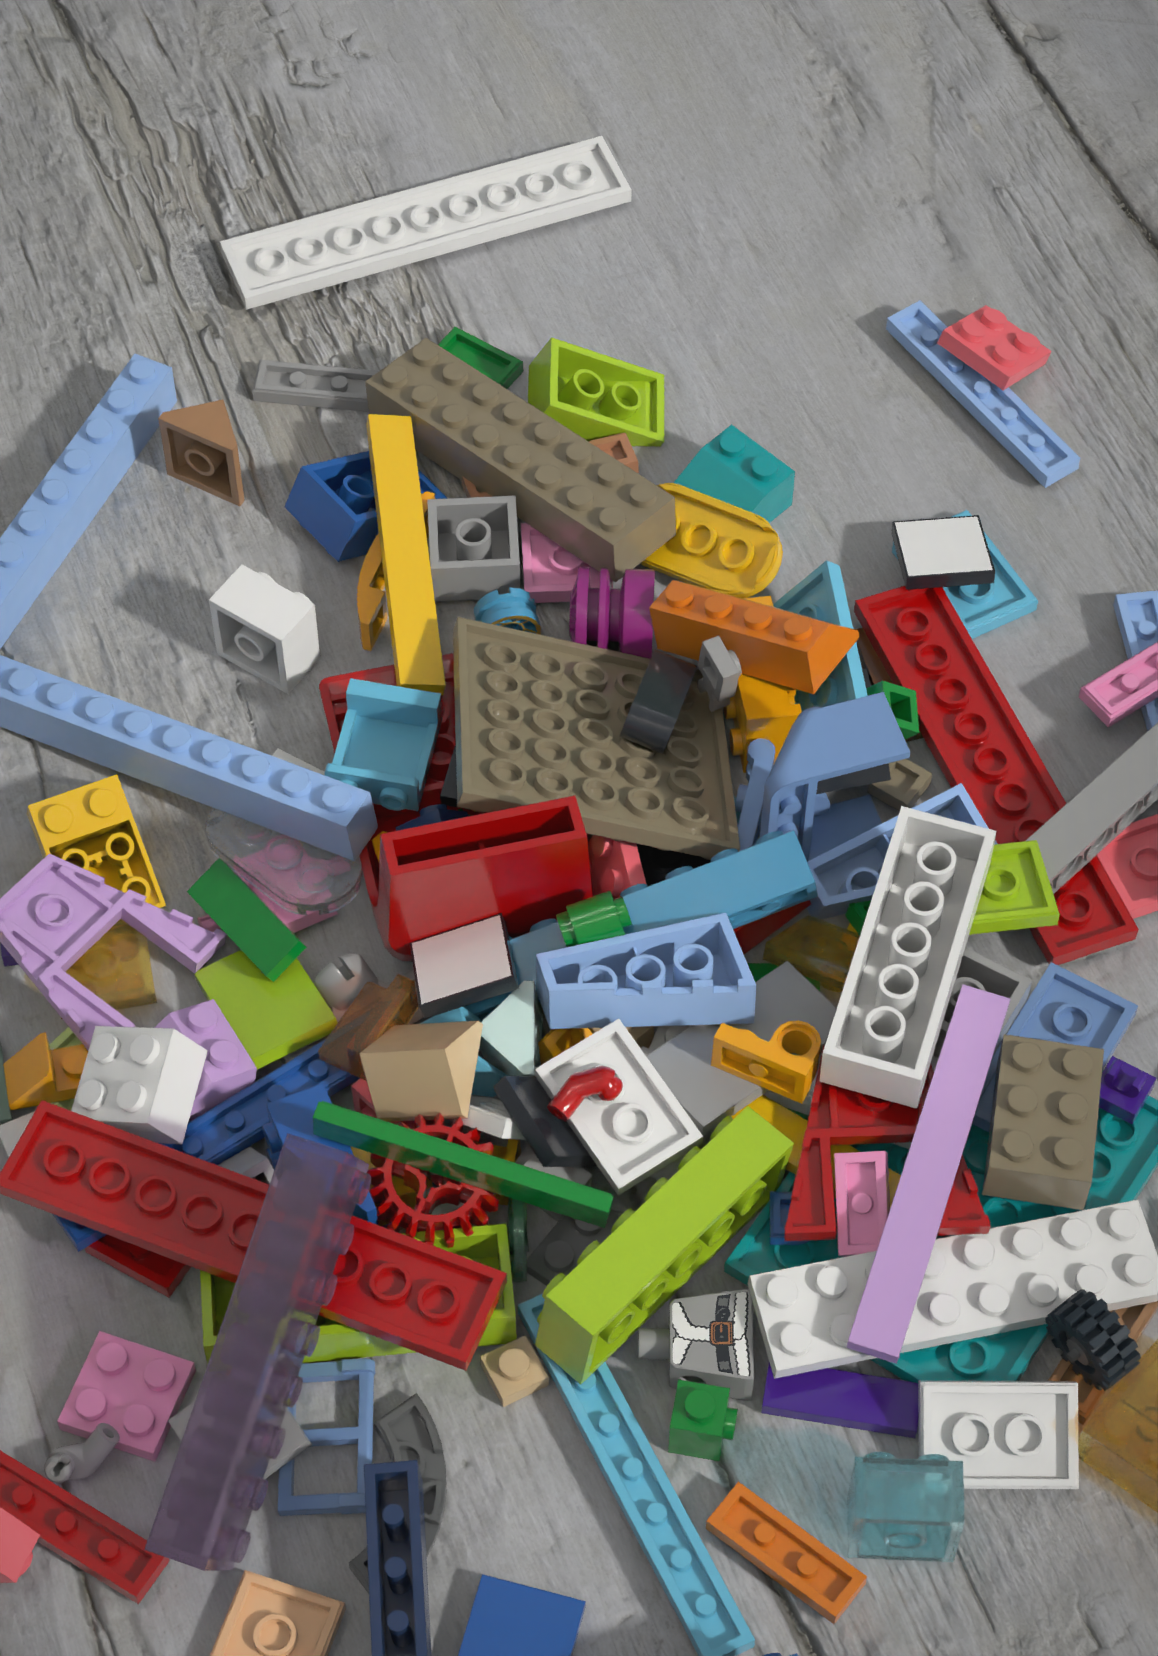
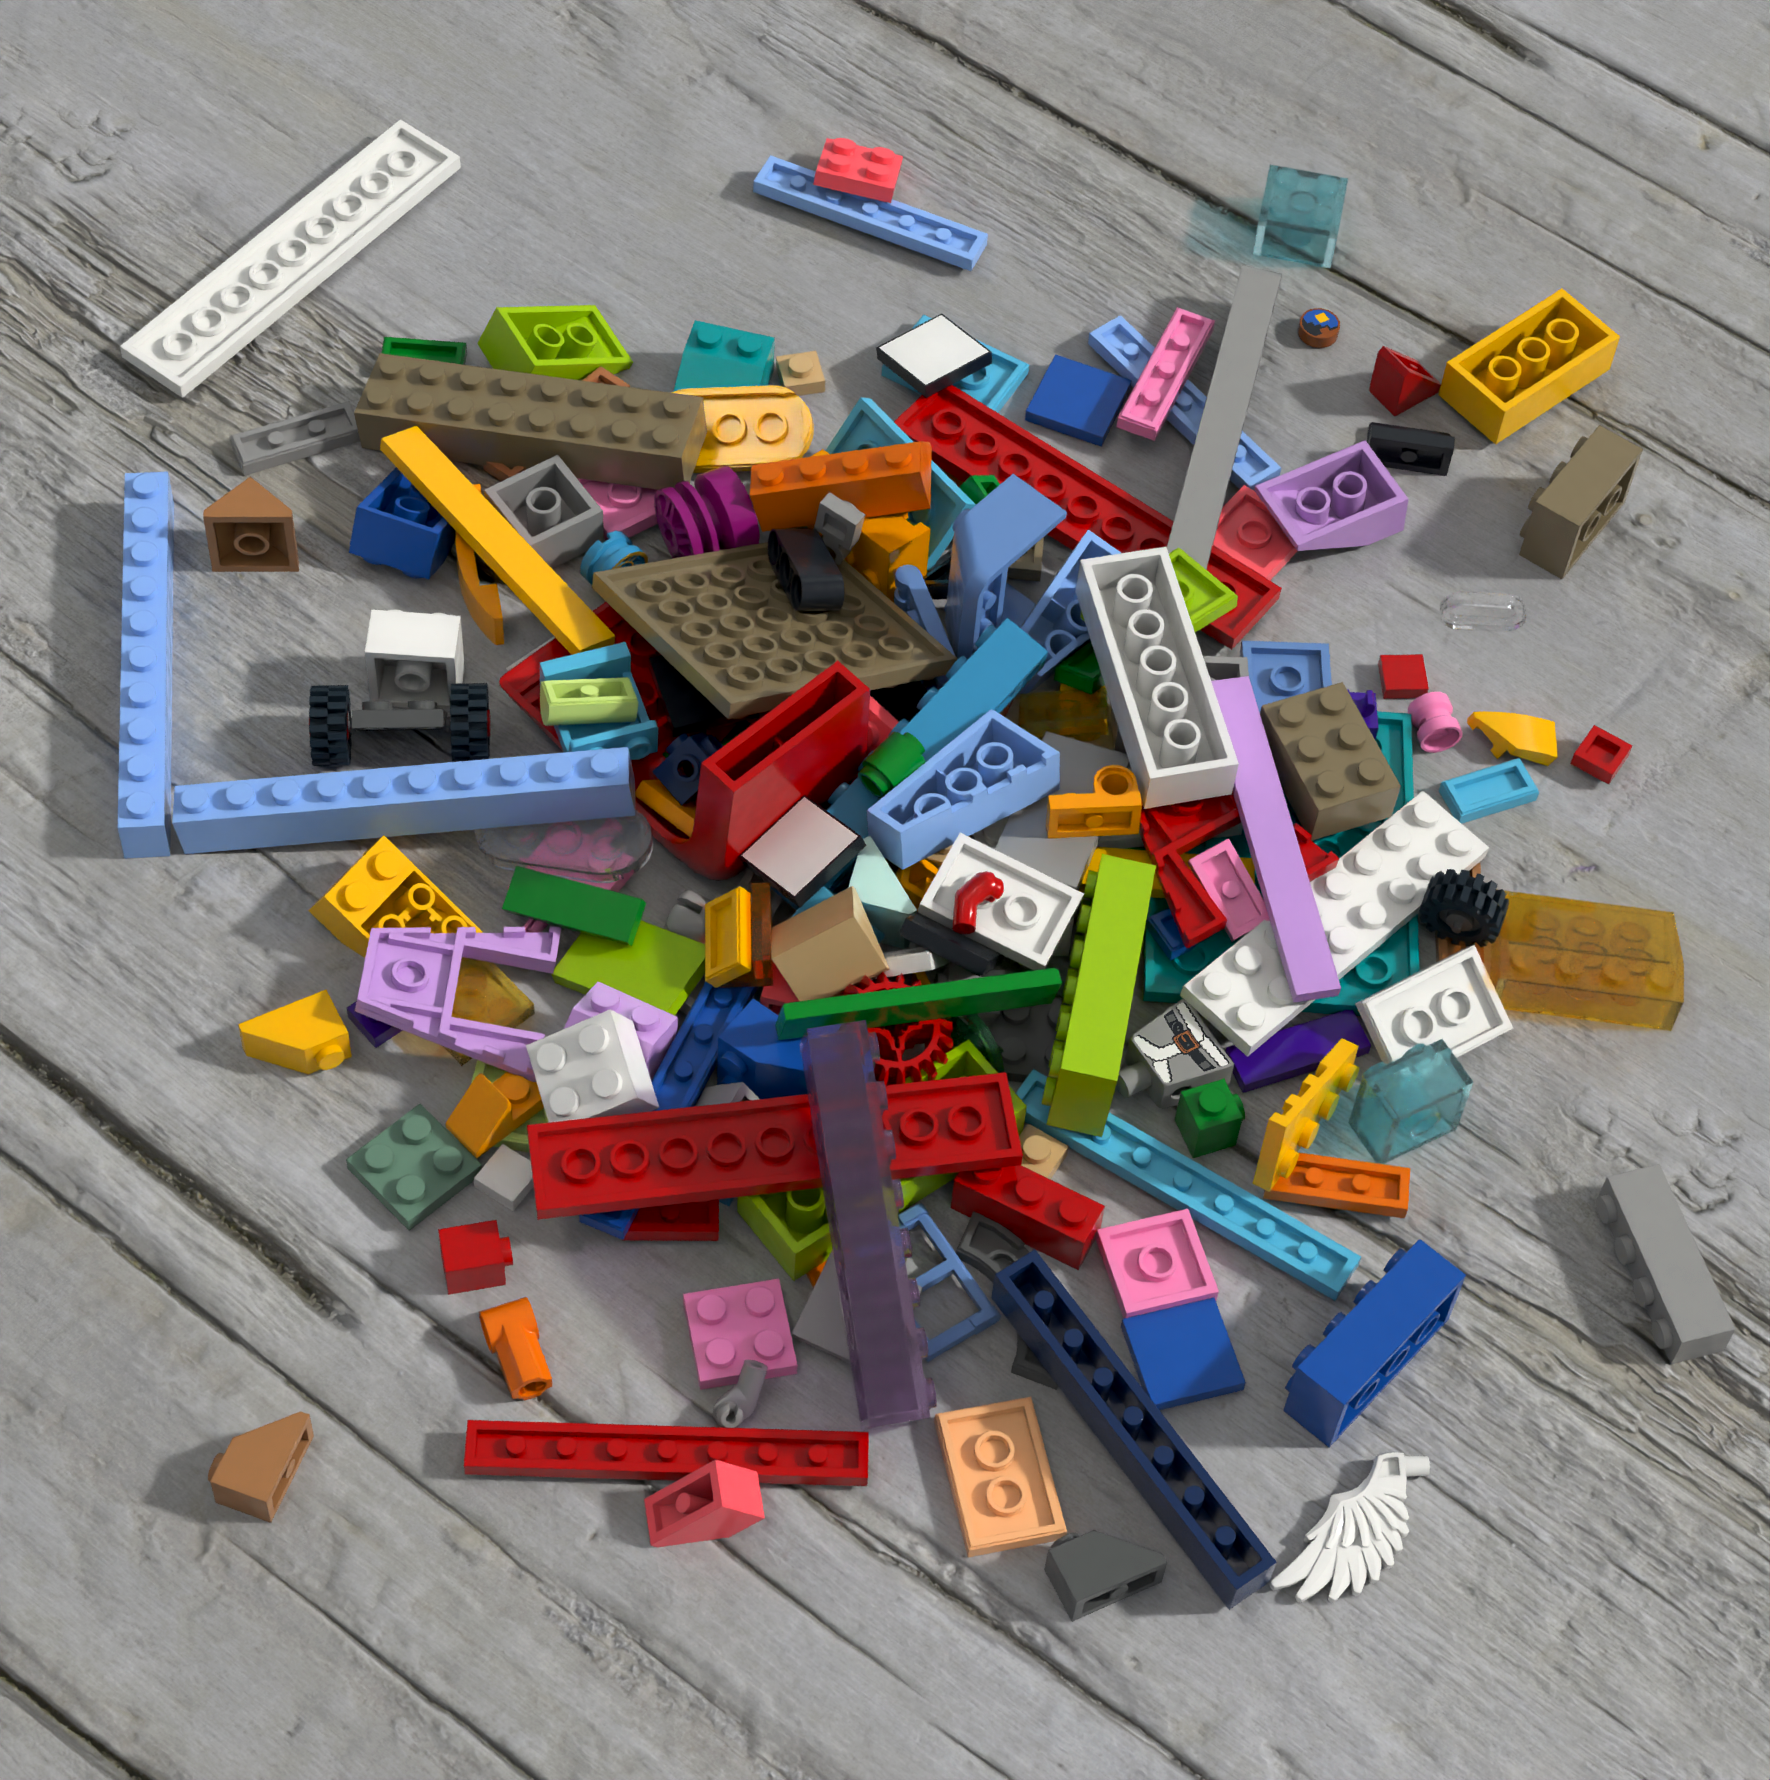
camera: 35 degrees left, 0 degrees up
none -> black plate [309,683,491,766]
none -> yellowish green brick [540,677,638,726]
none -> yellow tile [705,886,752,988]
none -> tan plate [776,351,825,396]
none -> red brick [950,1165,1105,1270]
none -> blue tile [1025,354,1132,447]
none -> bright pink plate [1095,1209,1219,1319]
none -> yellow wing [1252,1038,1359,1192]

